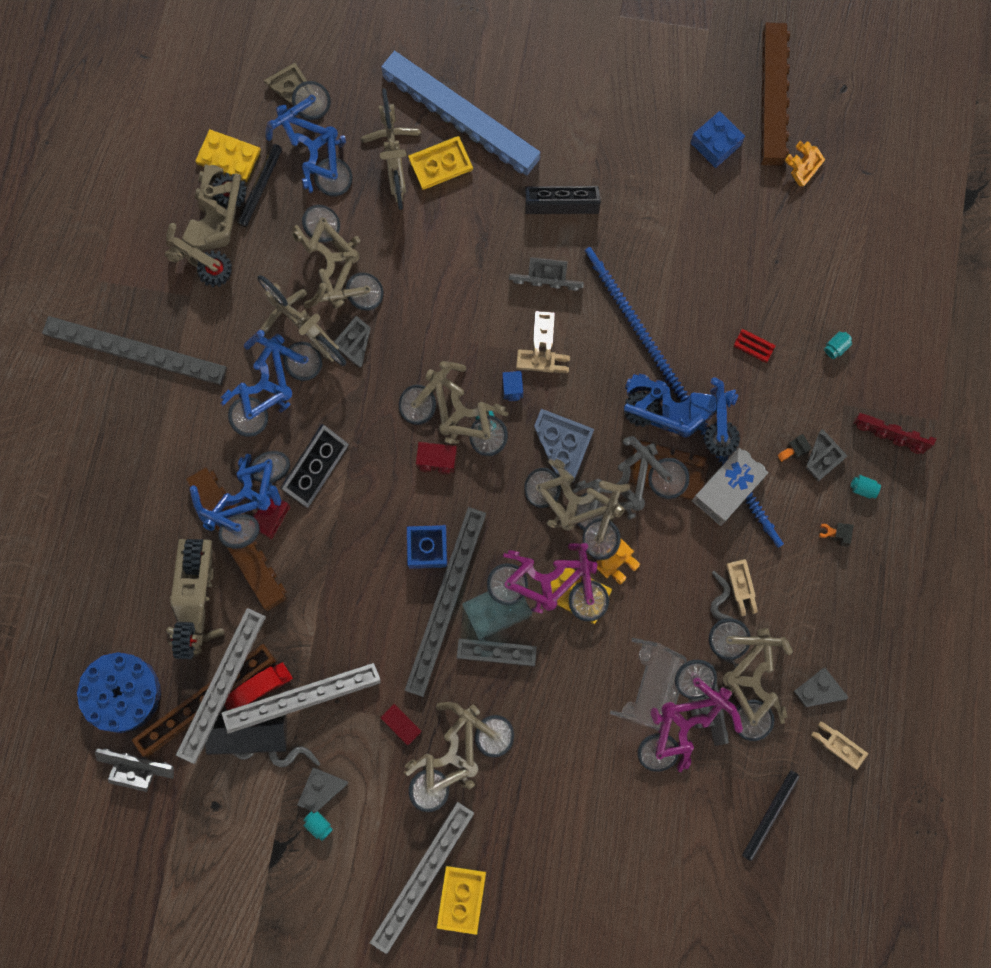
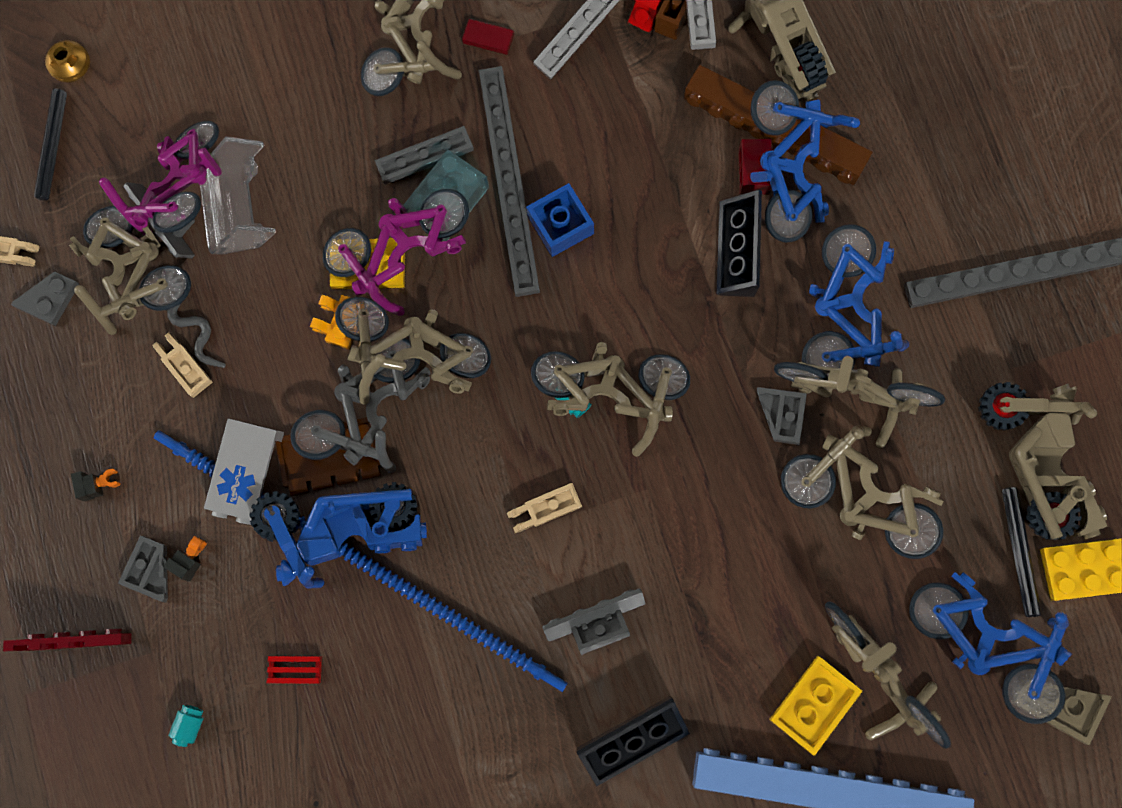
camera: 160 degrees right, 0 degrees up
dark red brick [416,442,457,475] -> none
blue brick [502,371,523,401] -> none
hinge [533,312,554,360] -> none
sand blue plate [534,409,594,483] -> none
teal brick [850,475,881,499] -> none
none -> pearl gold piece [45,40,90,82]

